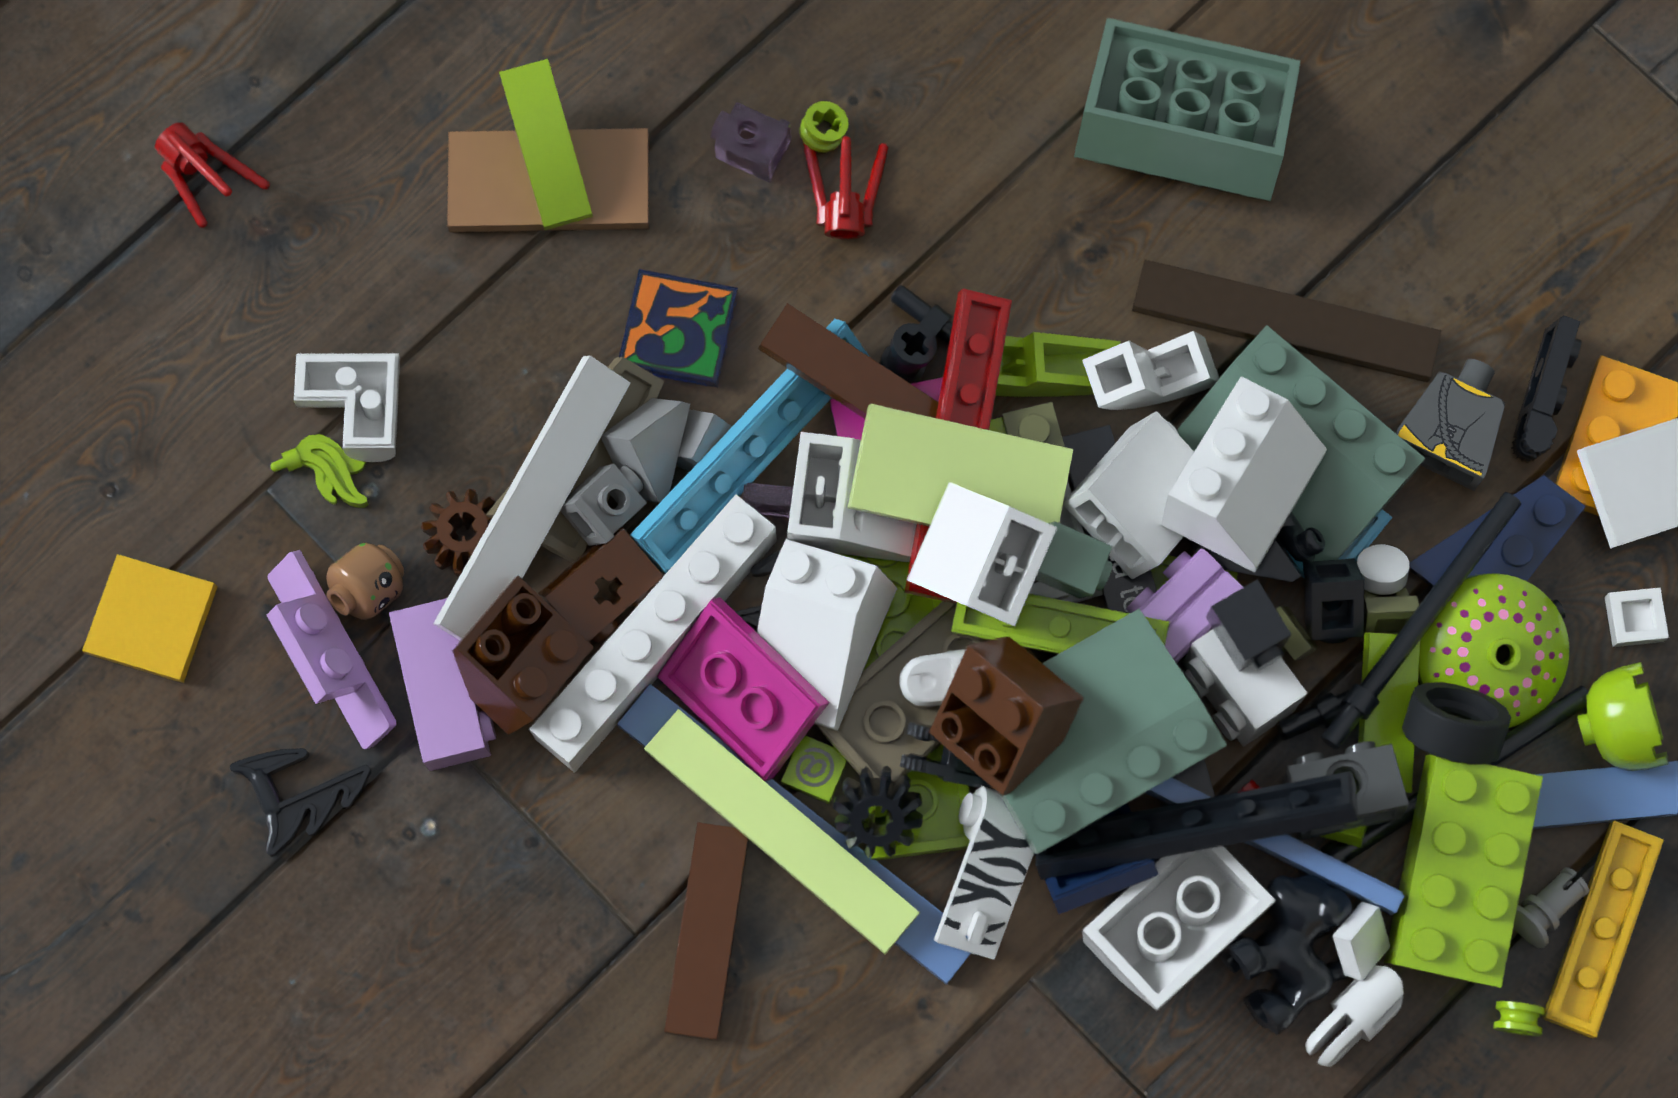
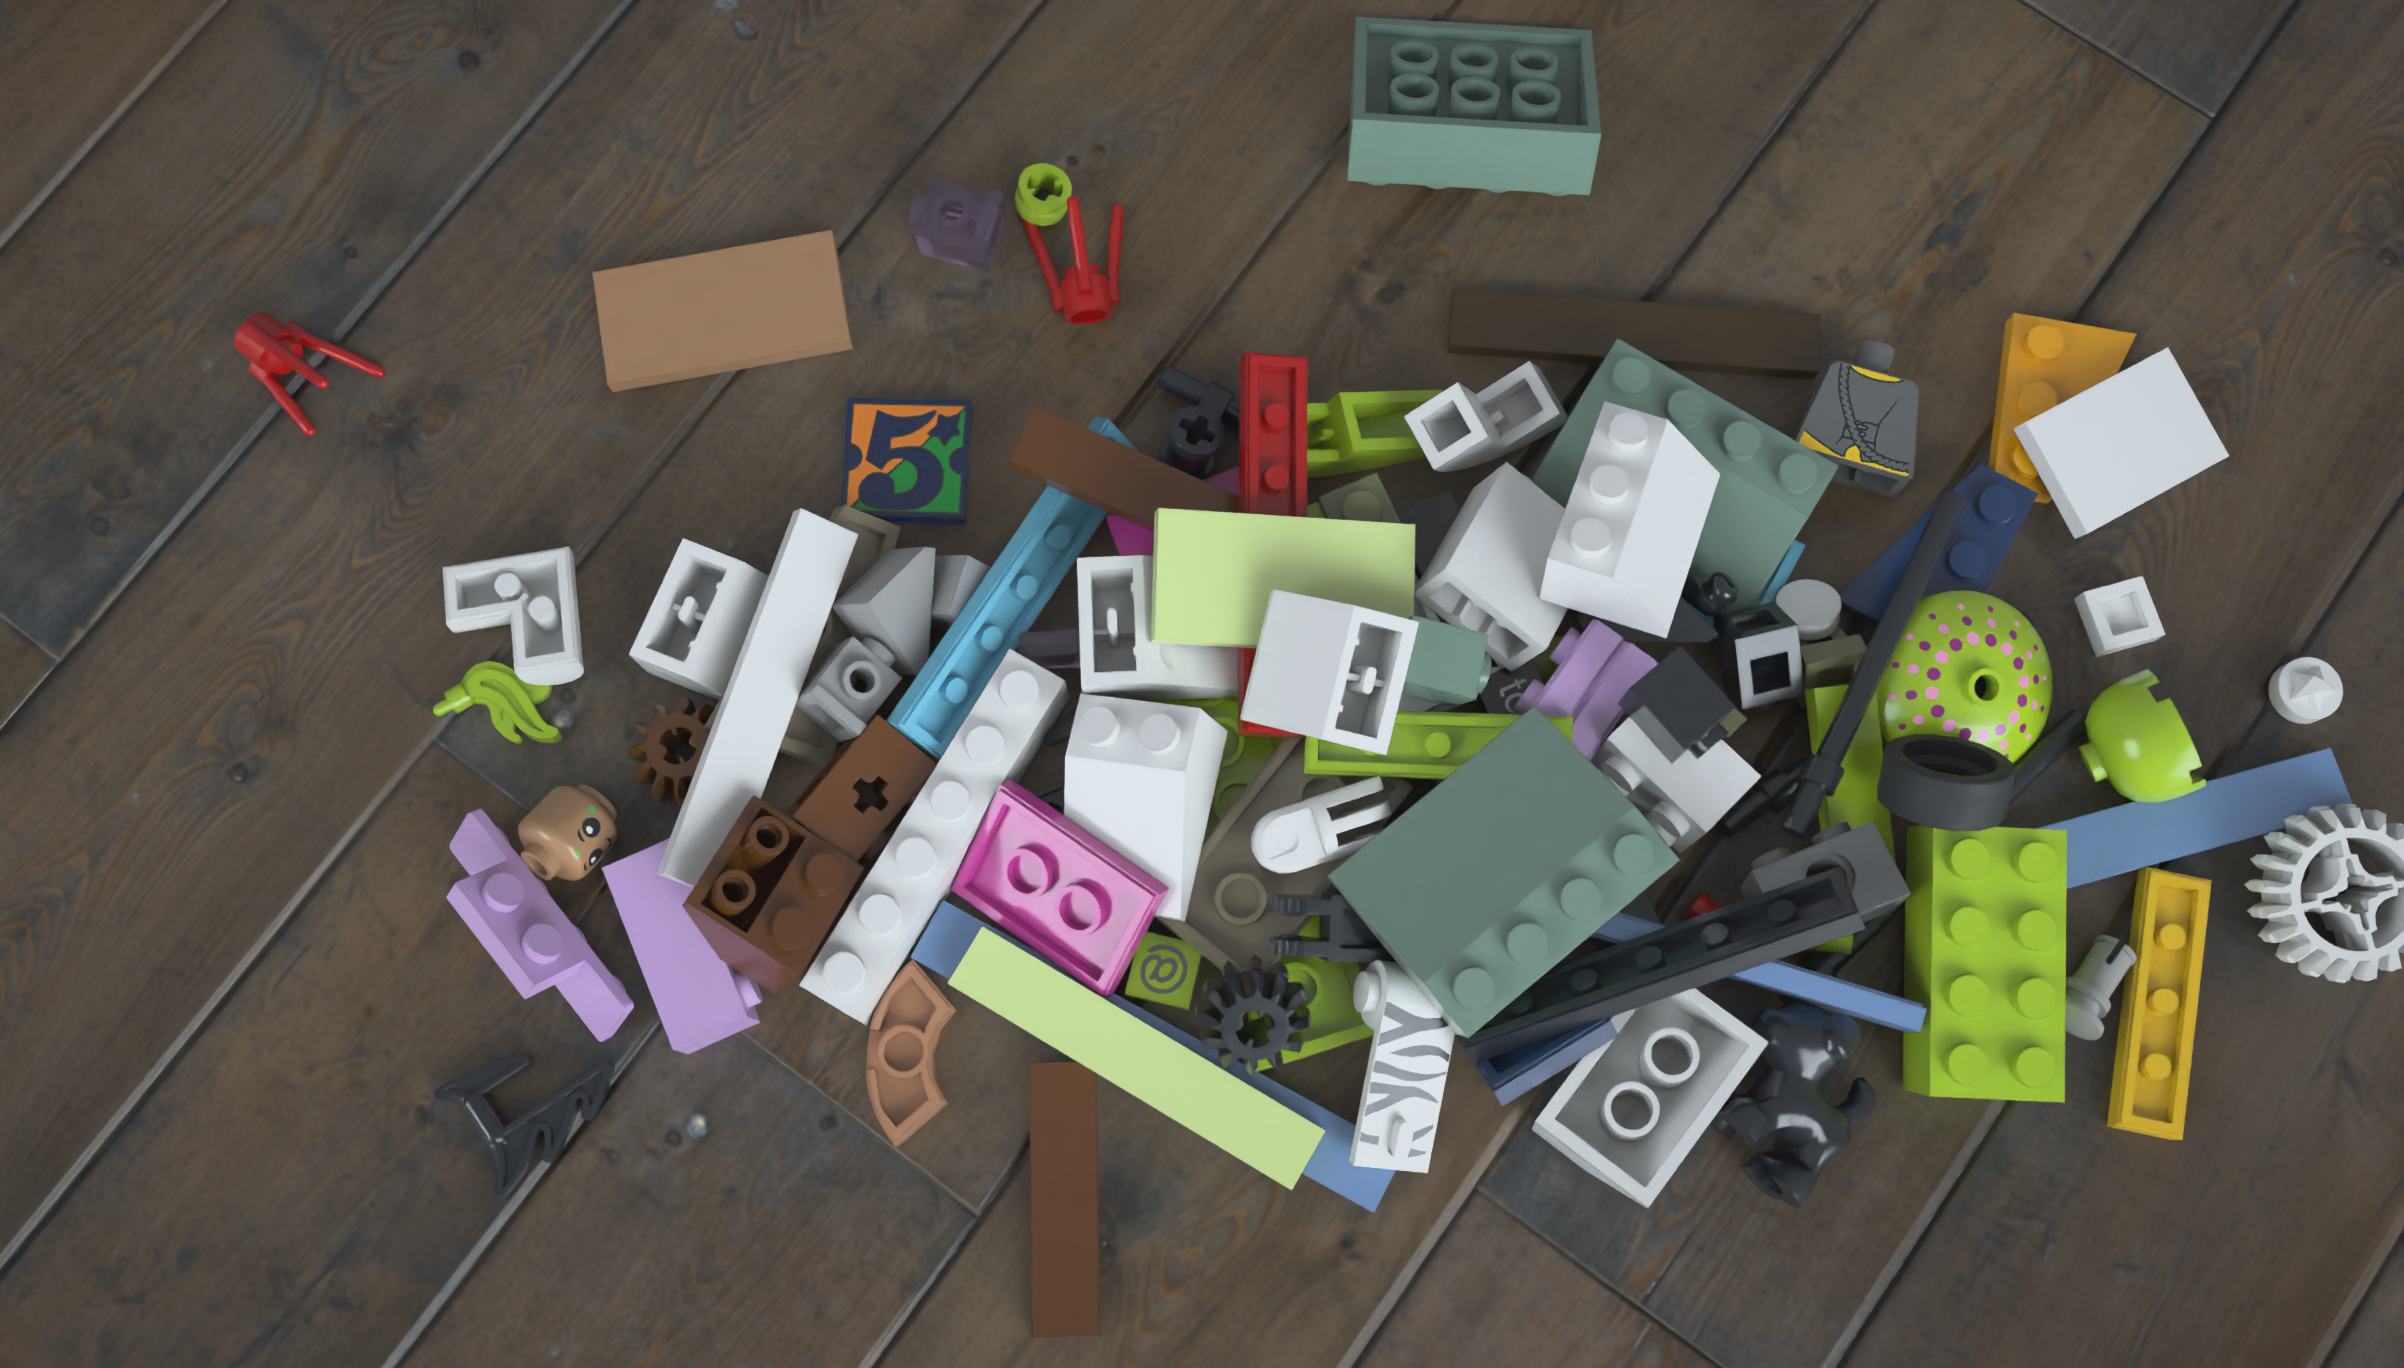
camera: 10 degrees left, 0 degrees up
yellow tile [82,554,218,683] -> none
lime slope [499,59,593,230] -> none
reddish brown slope [929,636,1084,796] -> none
white arm [1305,965,1404,1067] -> none
white tile [1333,902,1391,981] -> none
lime bush [1493,1001,1545,1036] -> none
black hinge [1511,315,1581,462] -> none
none -> white slope [629,538,769,701]
none -> nougat tile [865,959,957,1147]

